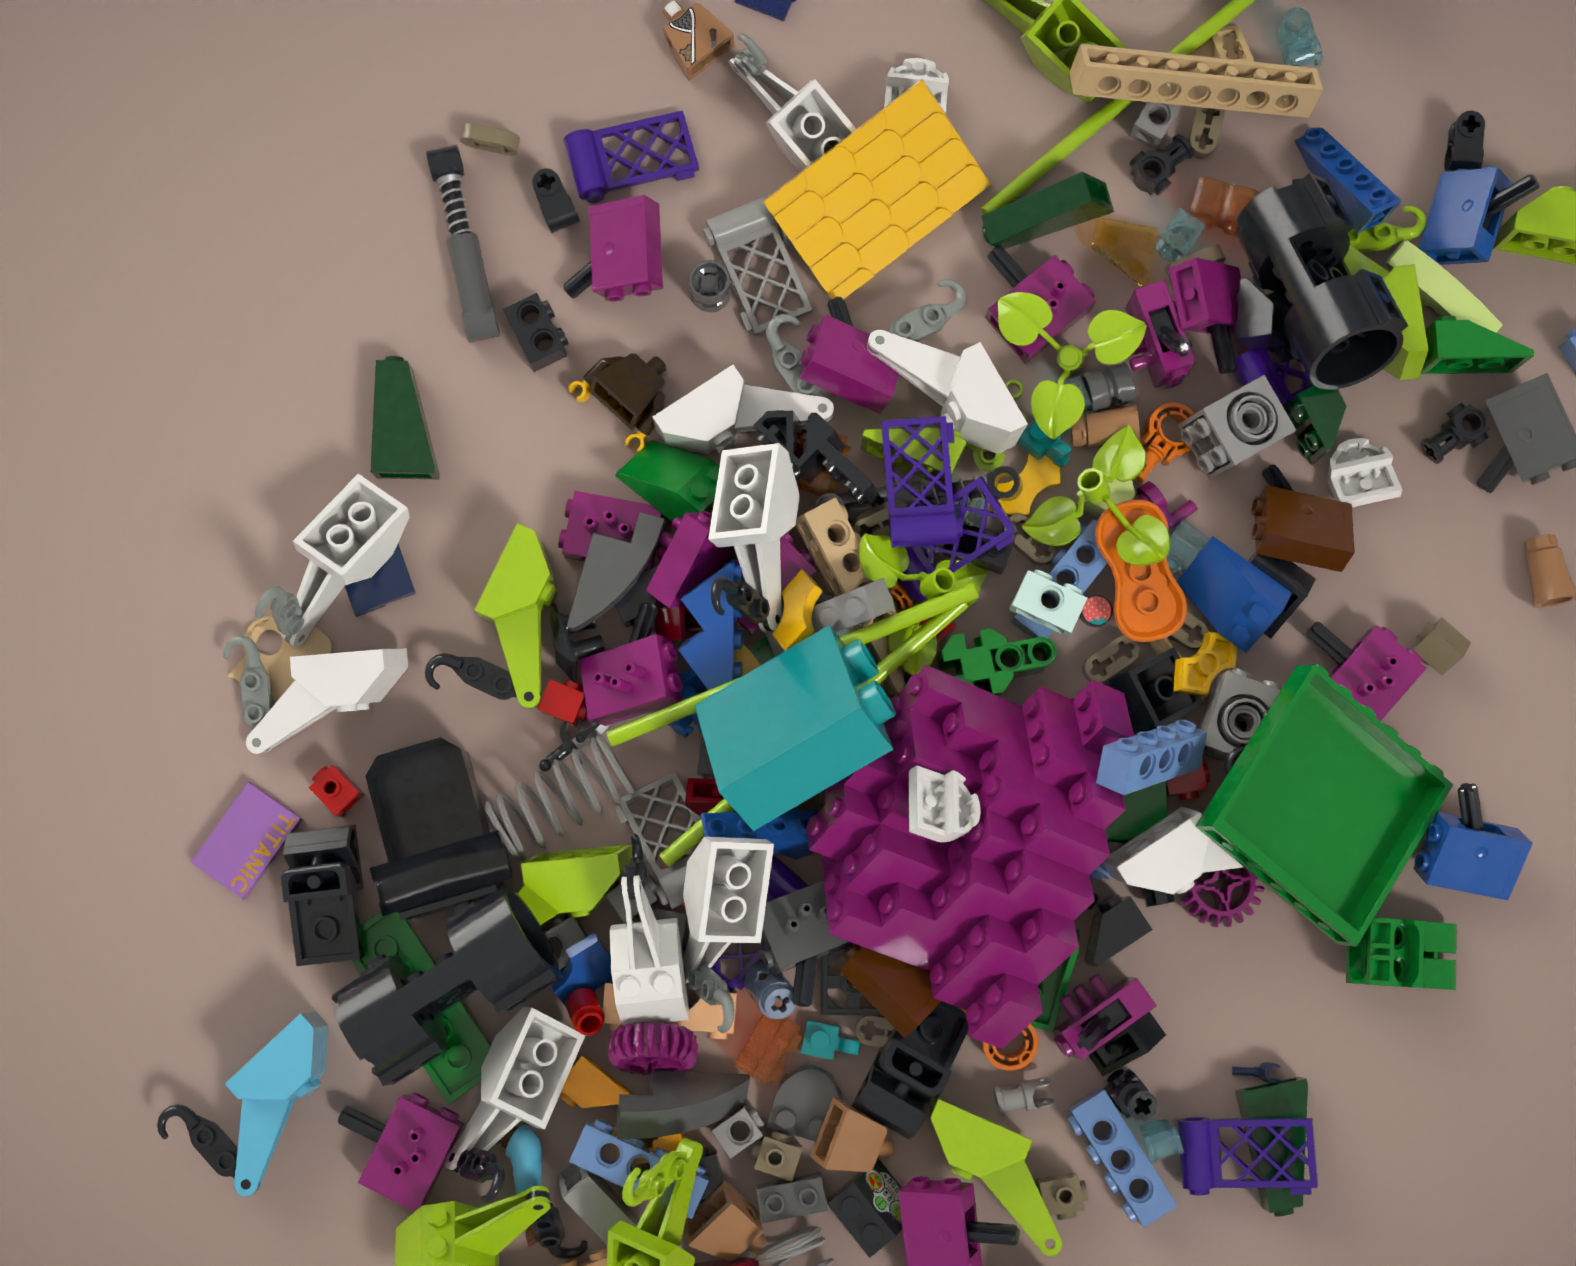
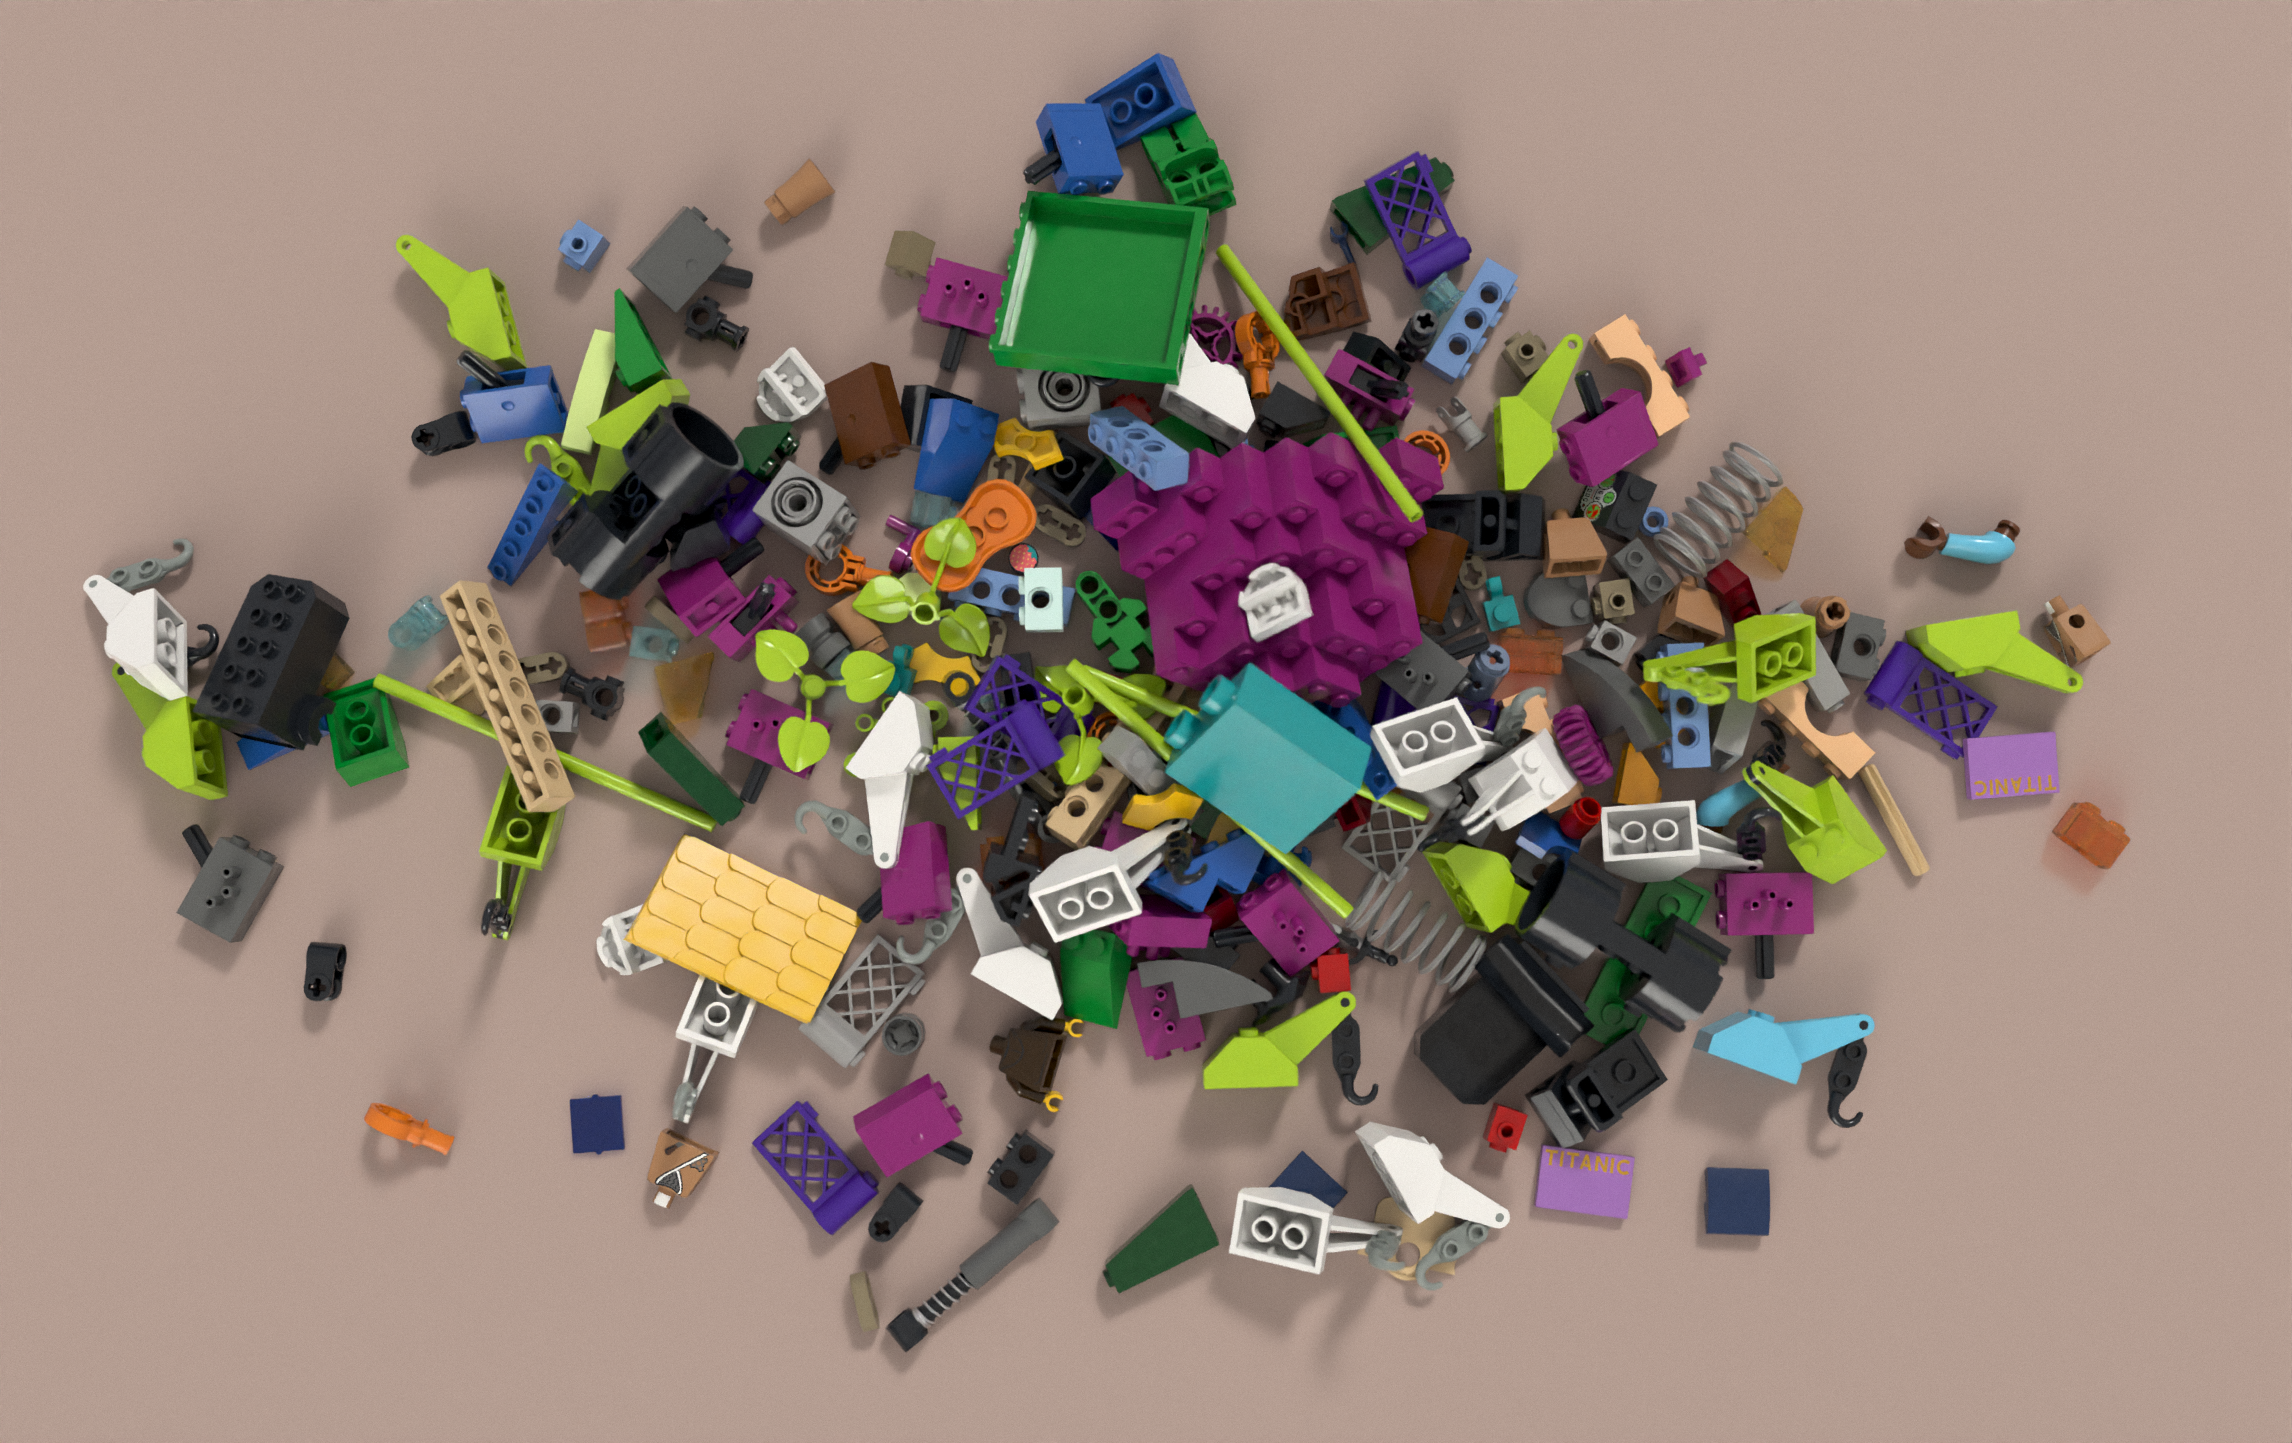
camera: 120 degrees left, 5 degrees up
none -> blue slope [1085,53,1197,151]
none -> lime piece [1216,244,1423,522]
none -> orange pin [1235,311,1280,399]
none -> reddish brown slope [1284,262,1372,341]
none -> medium blue plate [1639,506,1668,537]
none -> dark blue slope [1704,1167,1770,1236]

